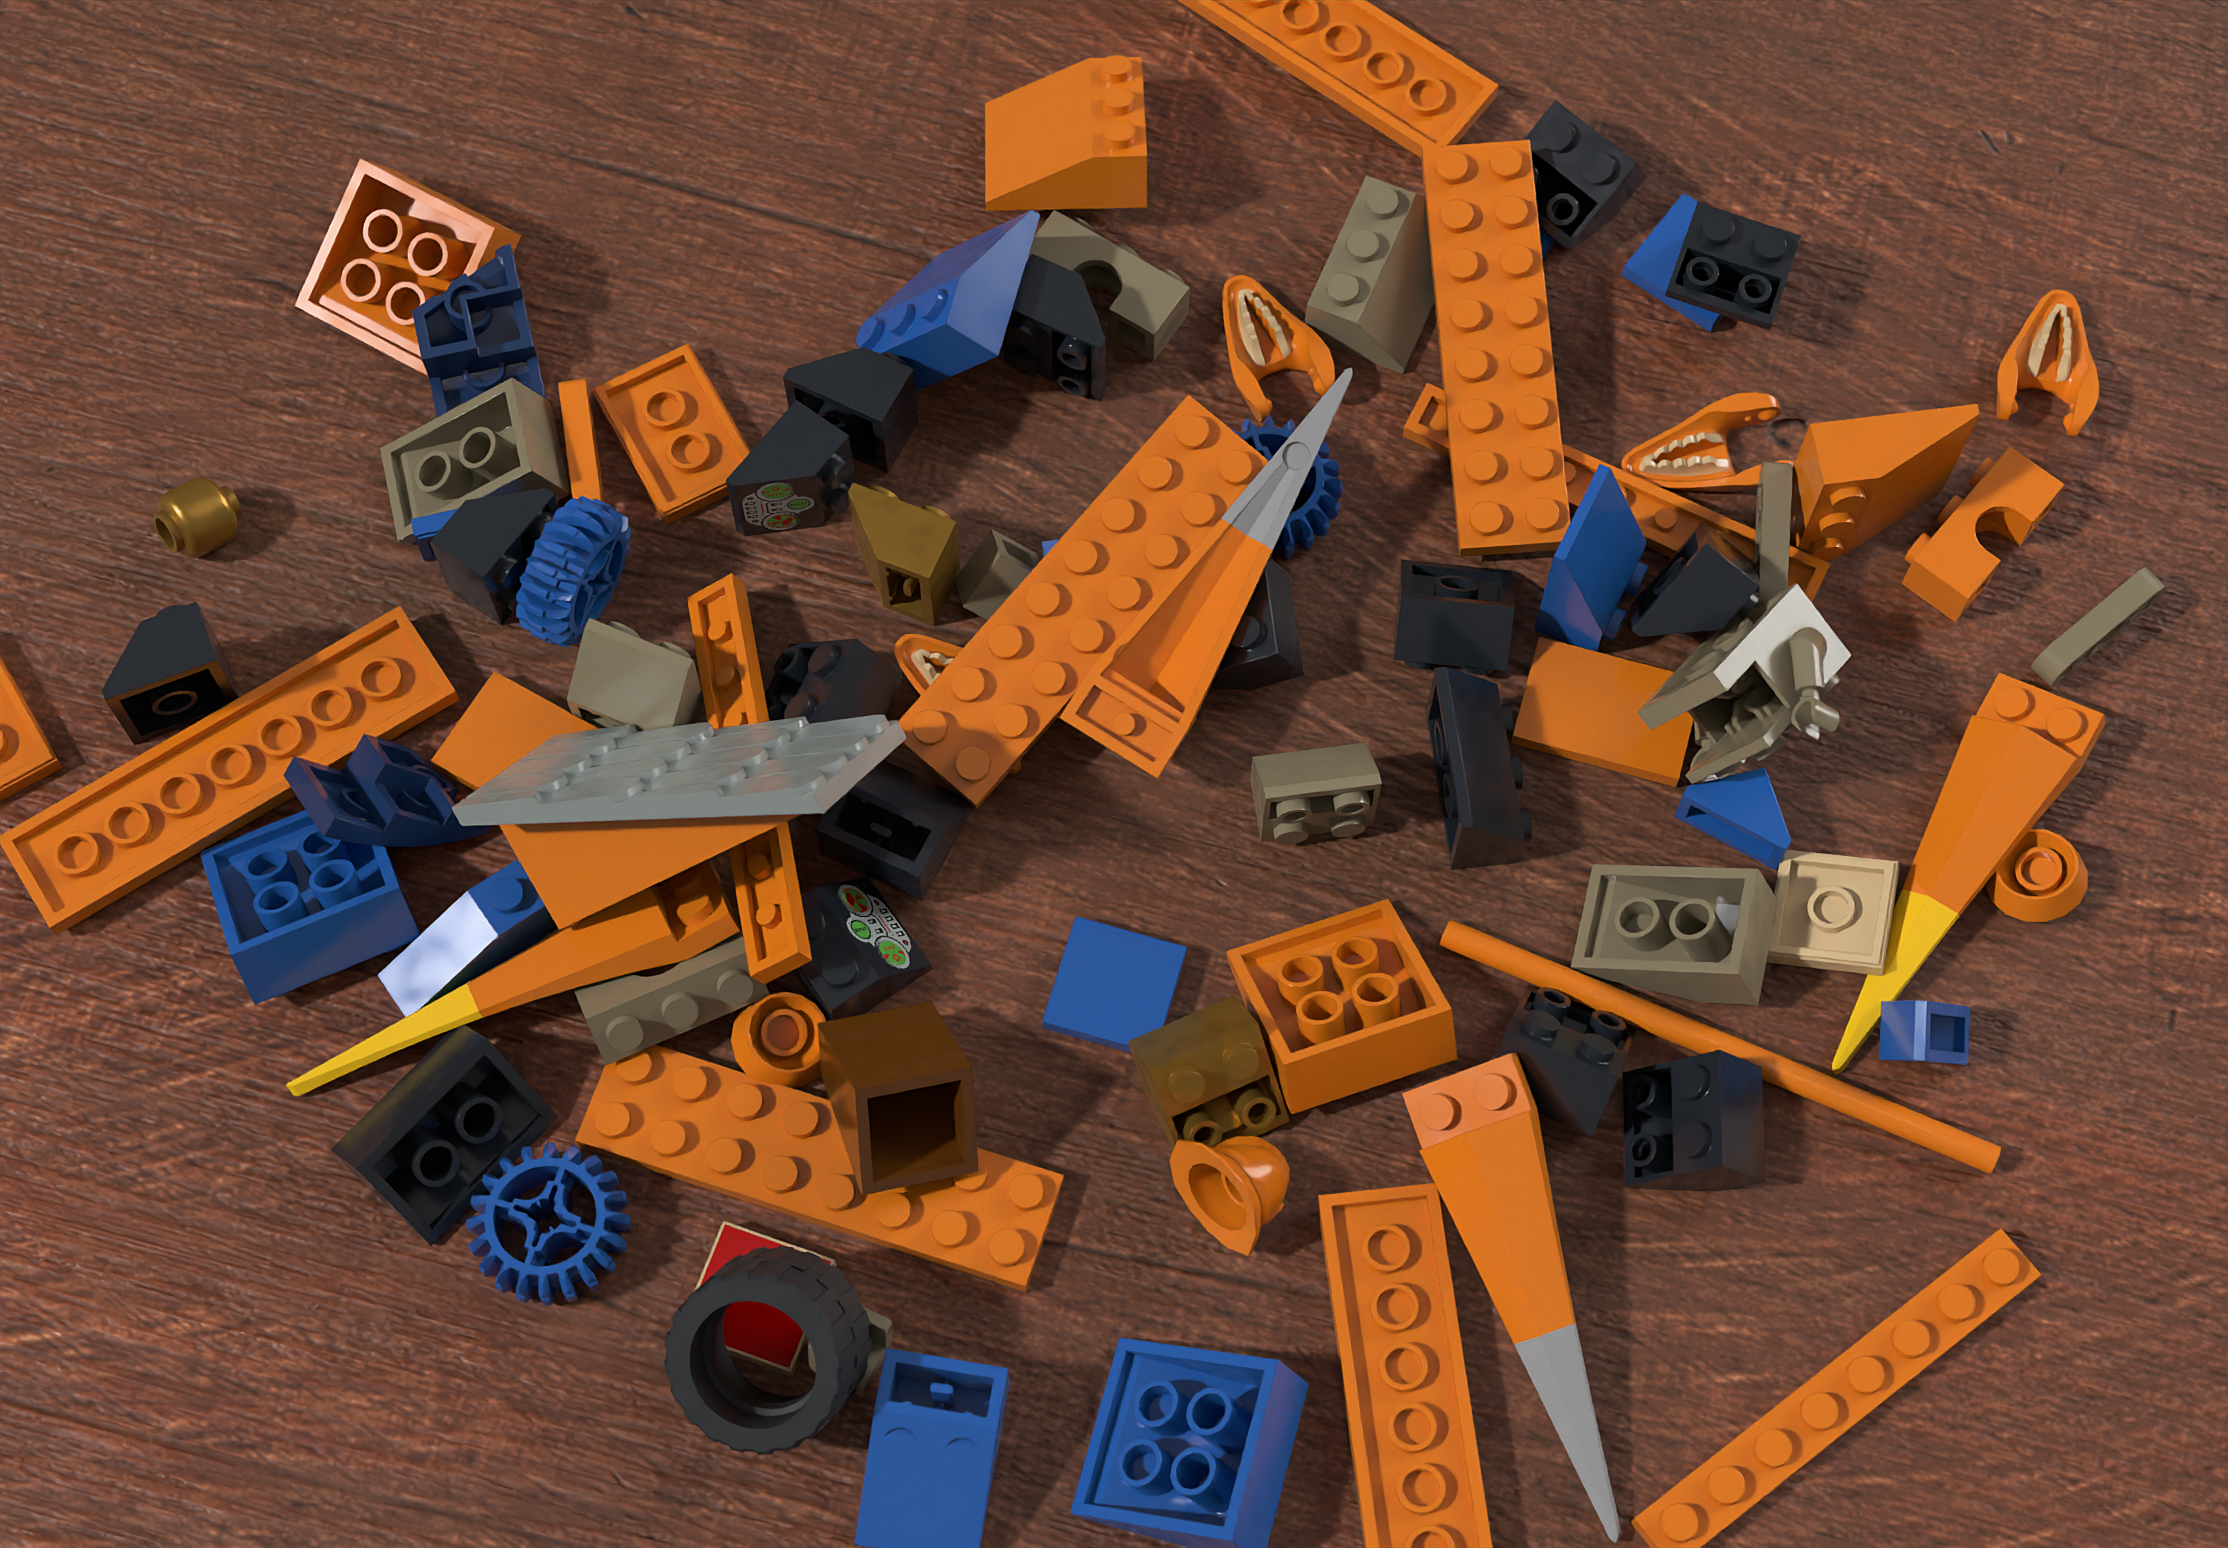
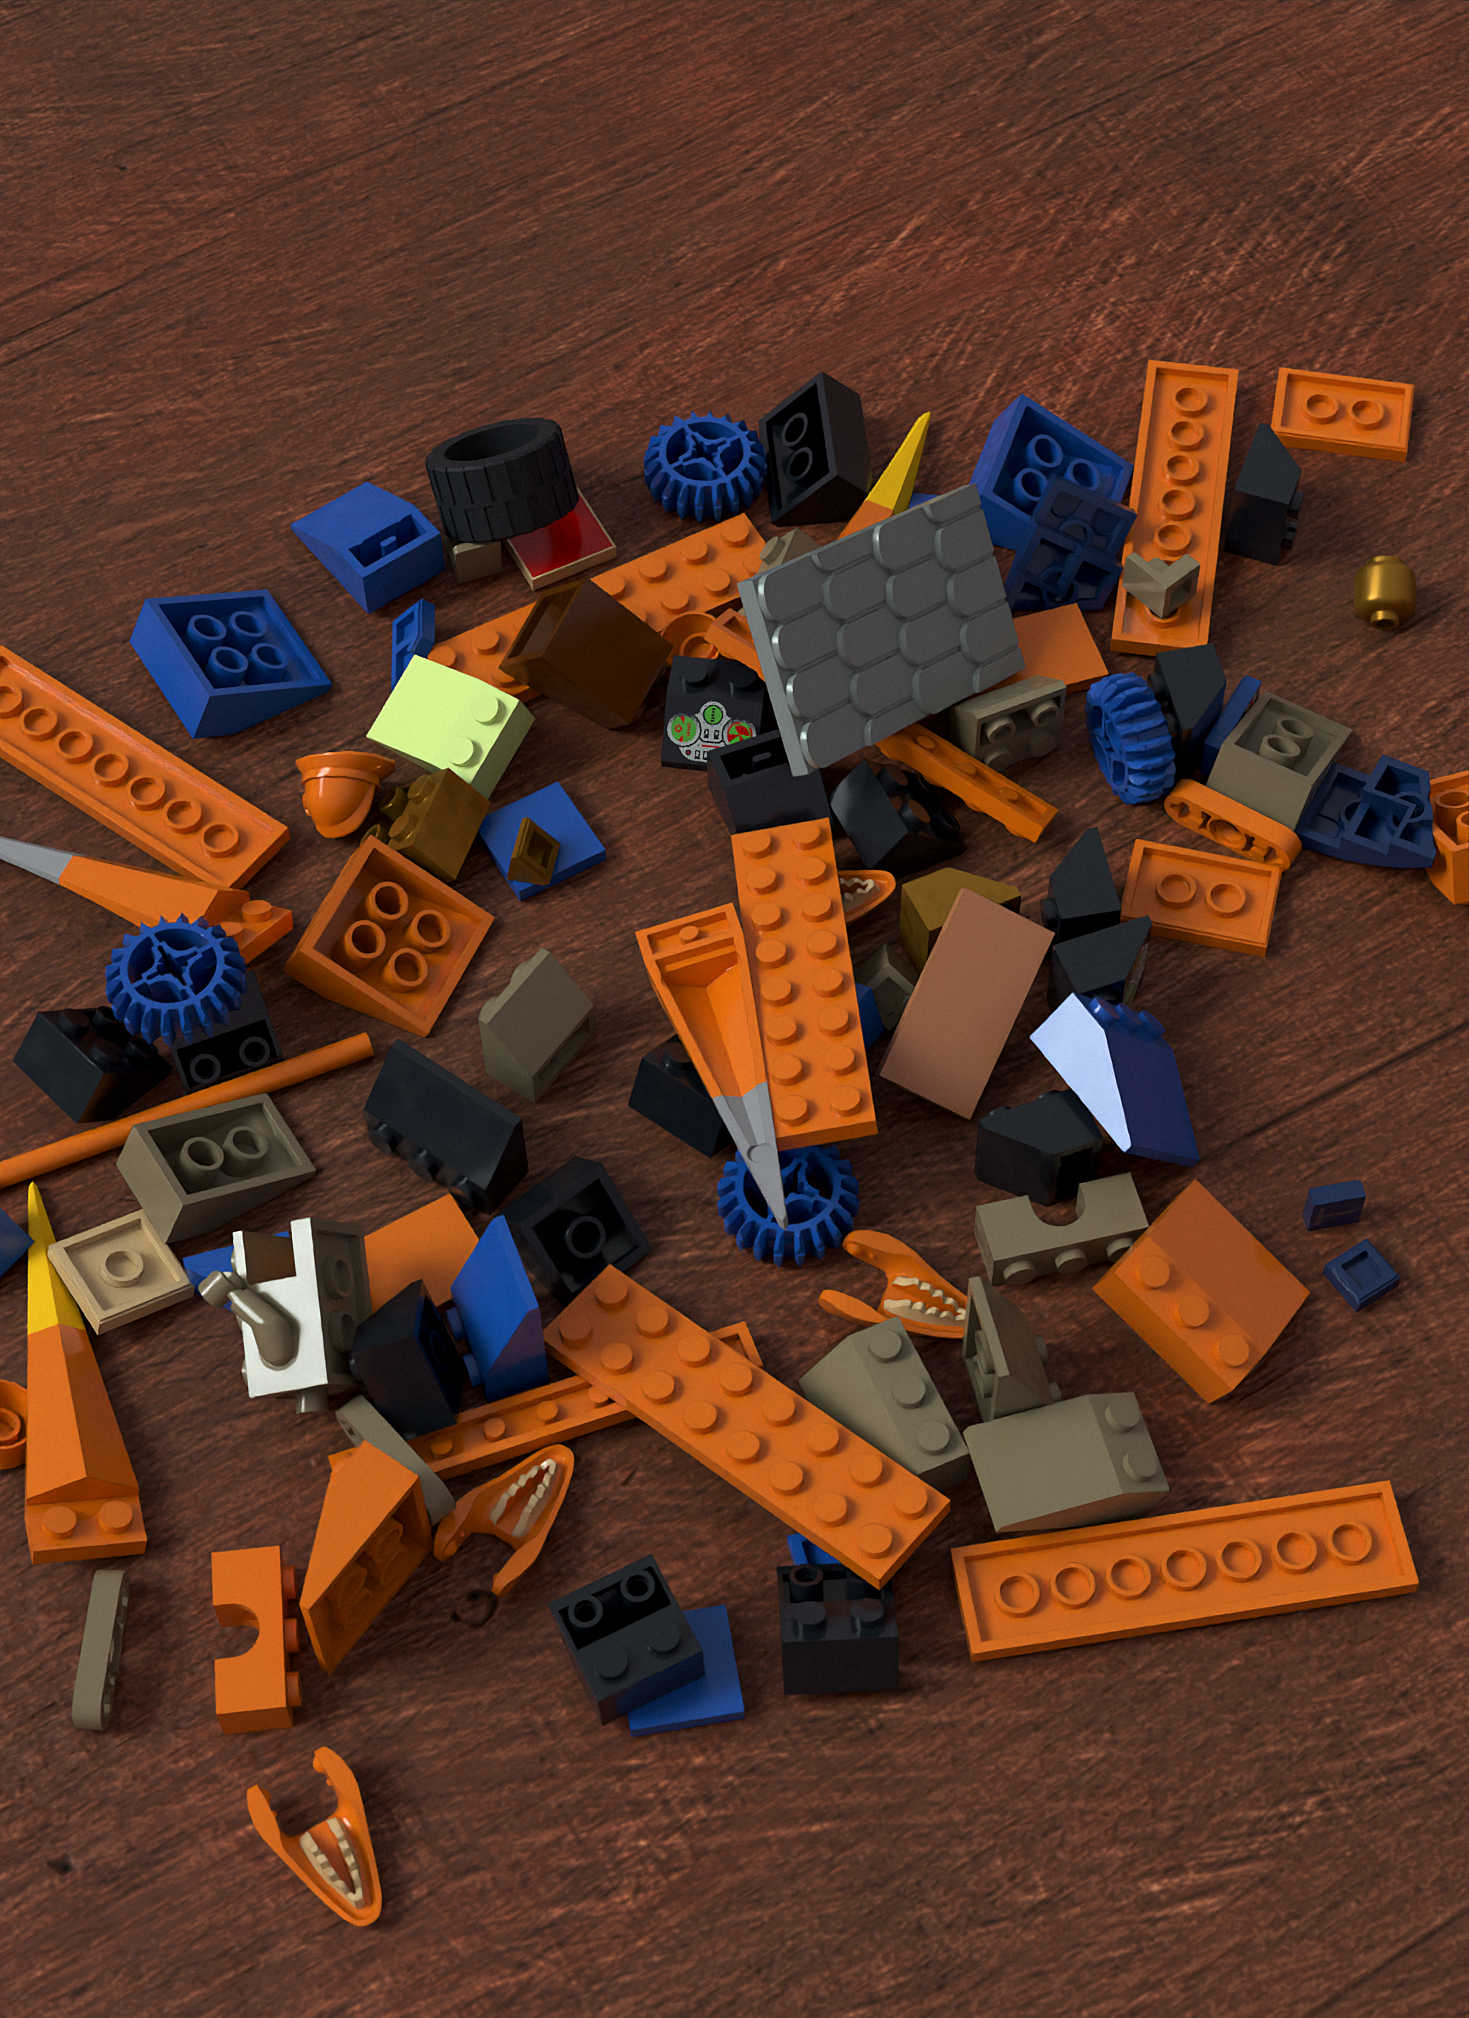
camera: 135 degrees right, 10 degrees down
none -> blue gear [105,913,247,1048]
none -> yellowish green slope [366,654,535,800]
none -> blue tile [391,599,435,691]
none -> pearl gold slope [507,817,561,885]
none -> nougat tile [875,888,1055,1120]
none -> dark tan slope [962,1276,1062,1423]
none -> dark tan slope [963,1392,1170,1533]
none -> dark tan panel [1122,552,1201,619]
none -> dark blue tile [1302,1180,1366,1231]
none -> dark blue tile [1323,1238,1401,1313]

